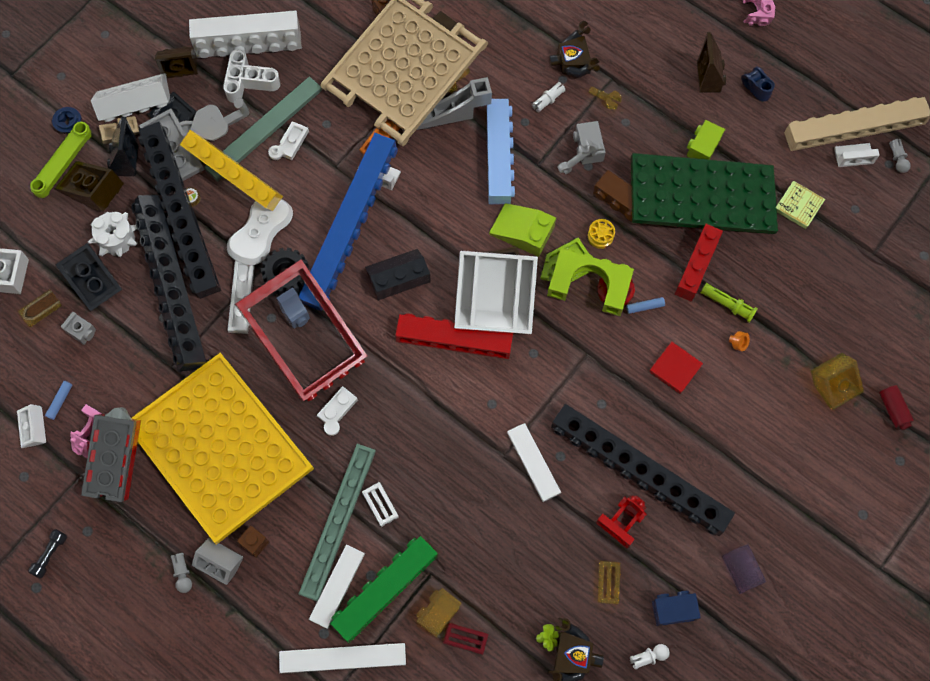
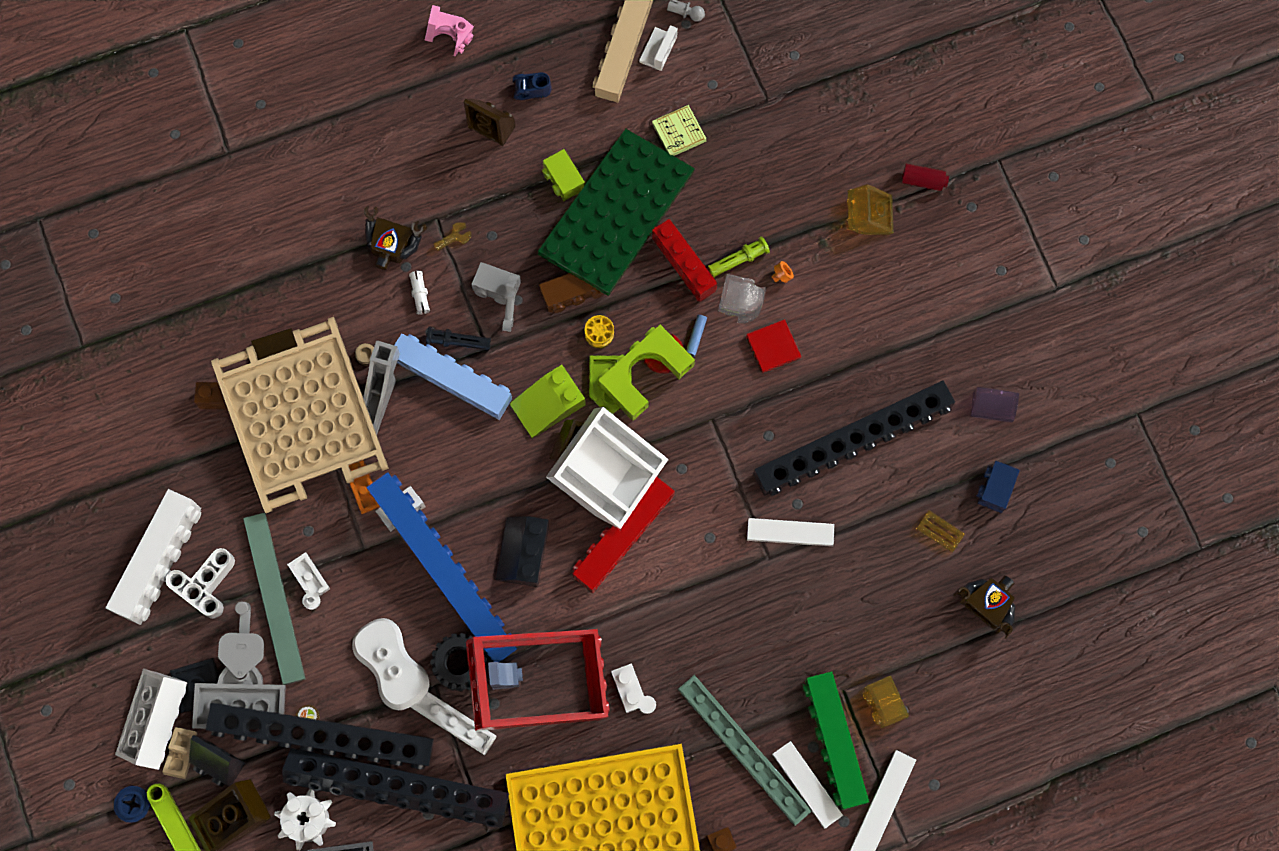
camera: 60 degrees left, 5 degrees up
dark brown slope [155,46,198,78] -> none
yellow brick [180,130,283,211] -> none
white tile [362,482,399,527] -> none
dark red tile [443,623,489,655] -> none
lime plant [536,624,559,651] -> none
red tile [596,495,647,549] -> none
white pin [630,644,670,670] -> none
none -> black pin [426,326,491,351]
none -> clear brick [718,274,766,323]

